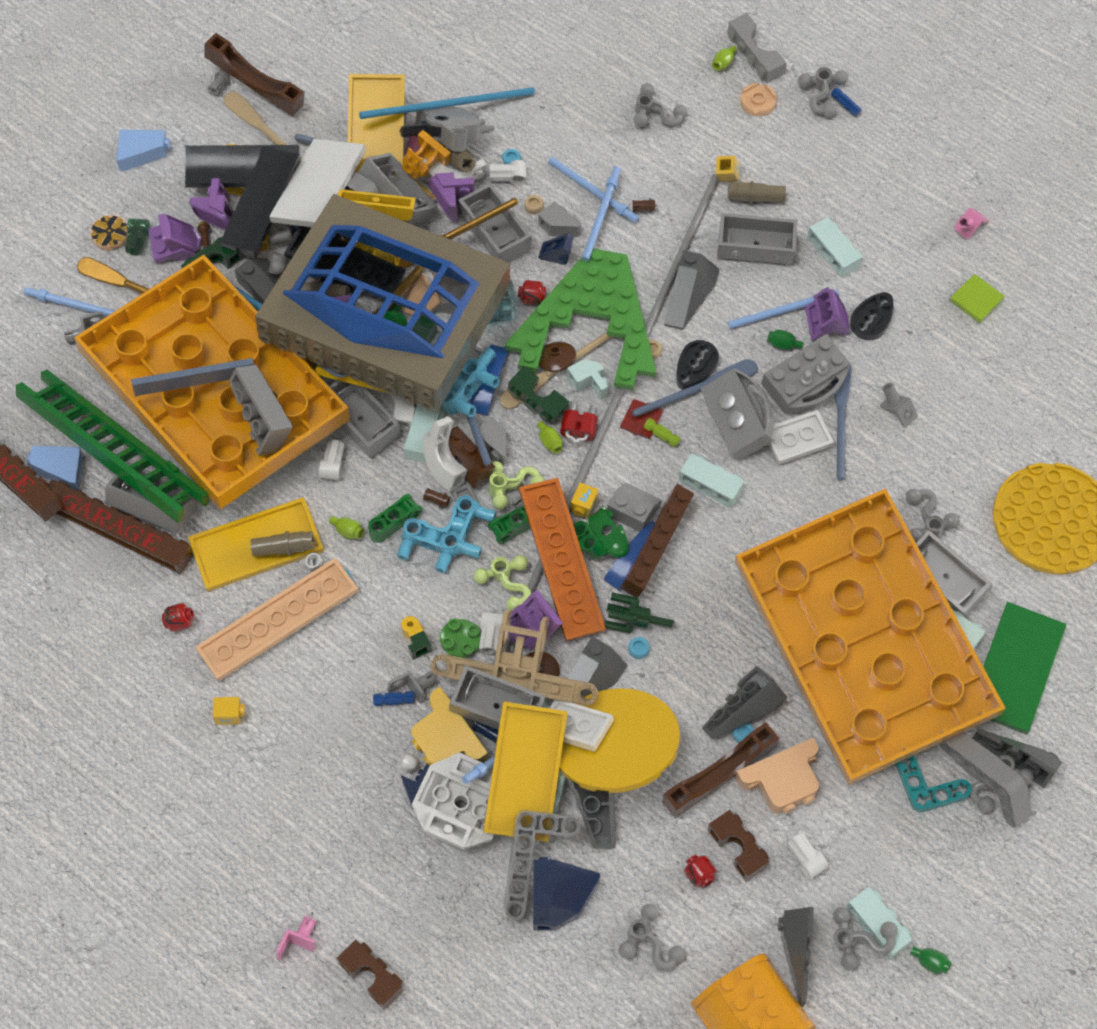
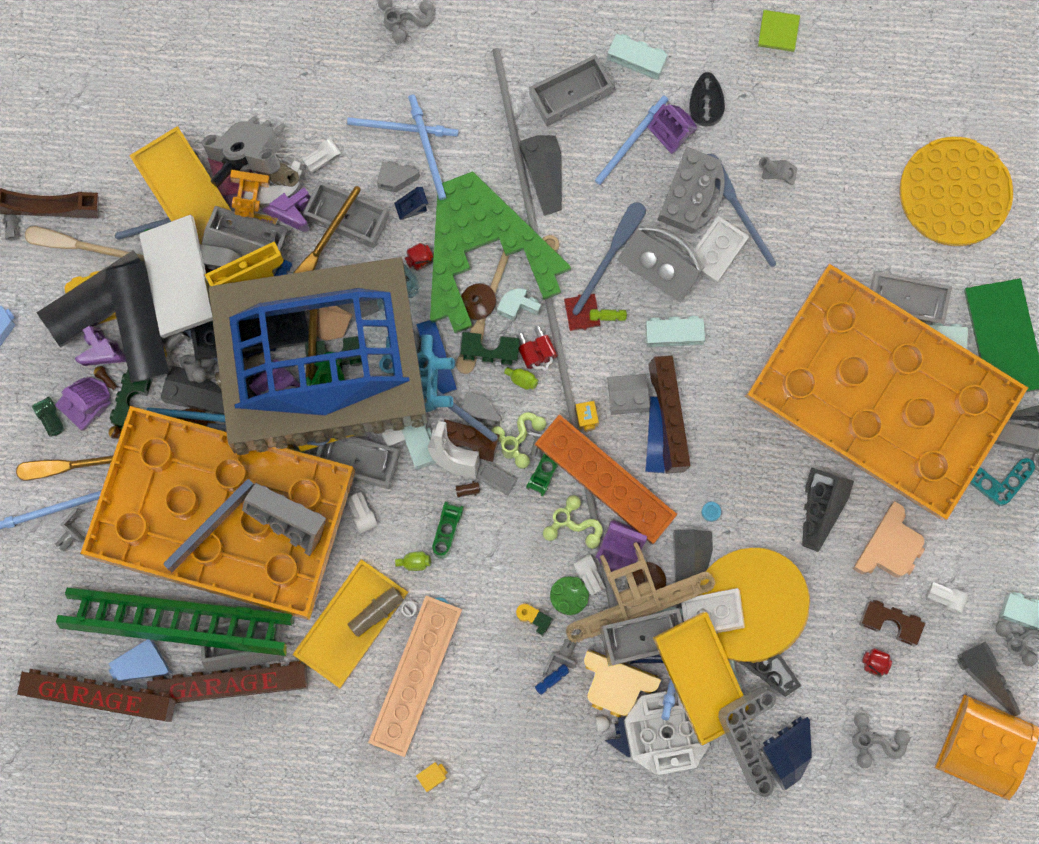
camera: 30 degrees left, 15 degrees up
tile [90,215,129,251] -> none
red head [162,603,195,632] -> none
dark azure piece [359,87,535,119] -> none
medium azure pin [397,495,497,574] -> none
medium azure tile [502,149,521,164] -> none
tan tile [525,195,543,214] -> none
green piece [573,506,628,559] -> none
dark green plant [605,592,674,633] -> none
reddish brown pin [632,198,655,213] -> none
reddish brown arch [662,722,779,819] -> none
black piece [676,340,719,390] -> none
yellow brick [716,156,739,182] -> none
dark tan piece [727,181,786,203] -> none
medium azure tile [732,723,754,743] -> none
green plant [767,329,803,350] -> none
light grey piece [906,488,960,543] -> none

